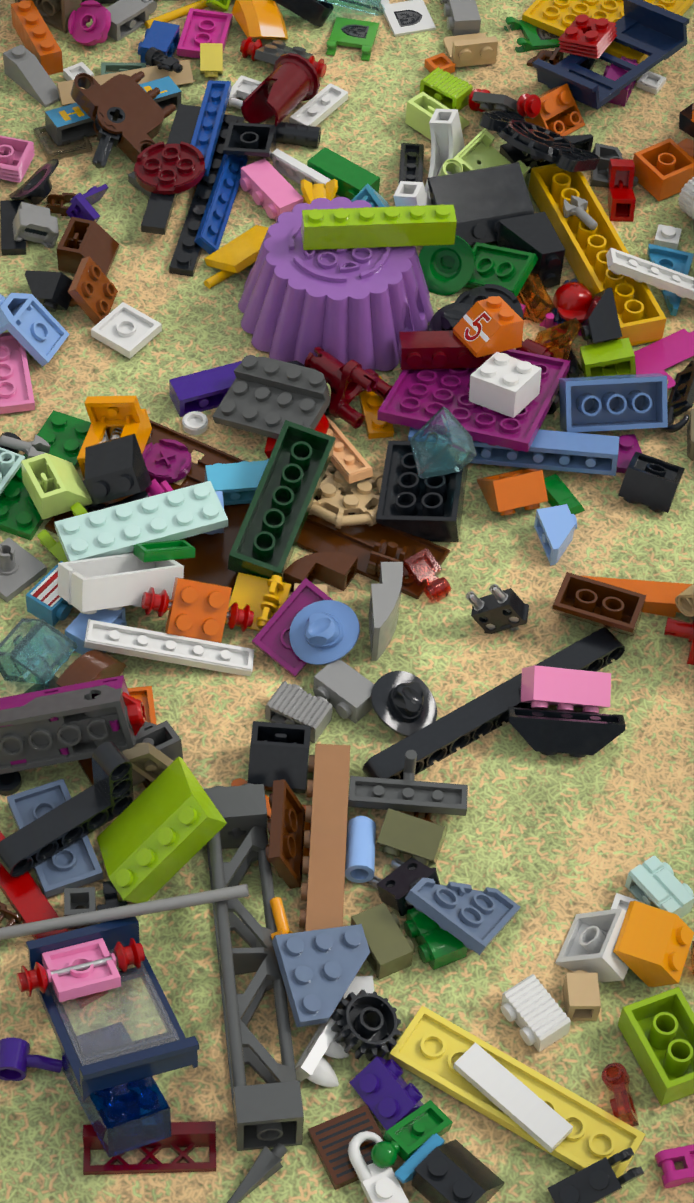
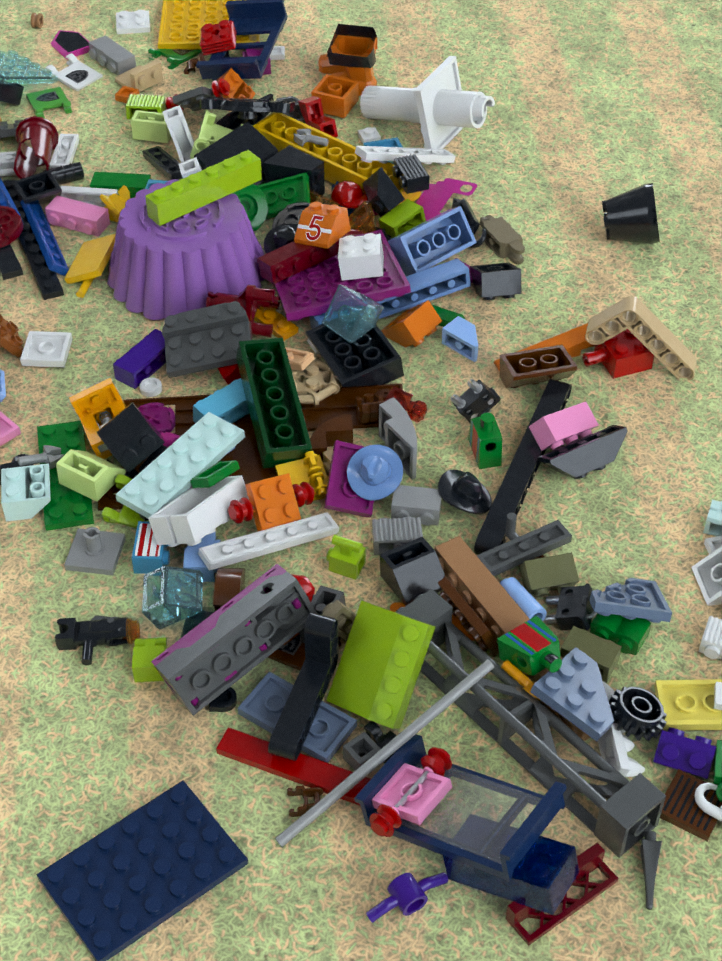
camera: 30 degrees left, 5 degrees down
none -> lime brick [326,535,366,580]
none -> black brick [392,154,430,194]
none -> green torso [468,413,502,469]
none -> green torso [497,616,562,675]

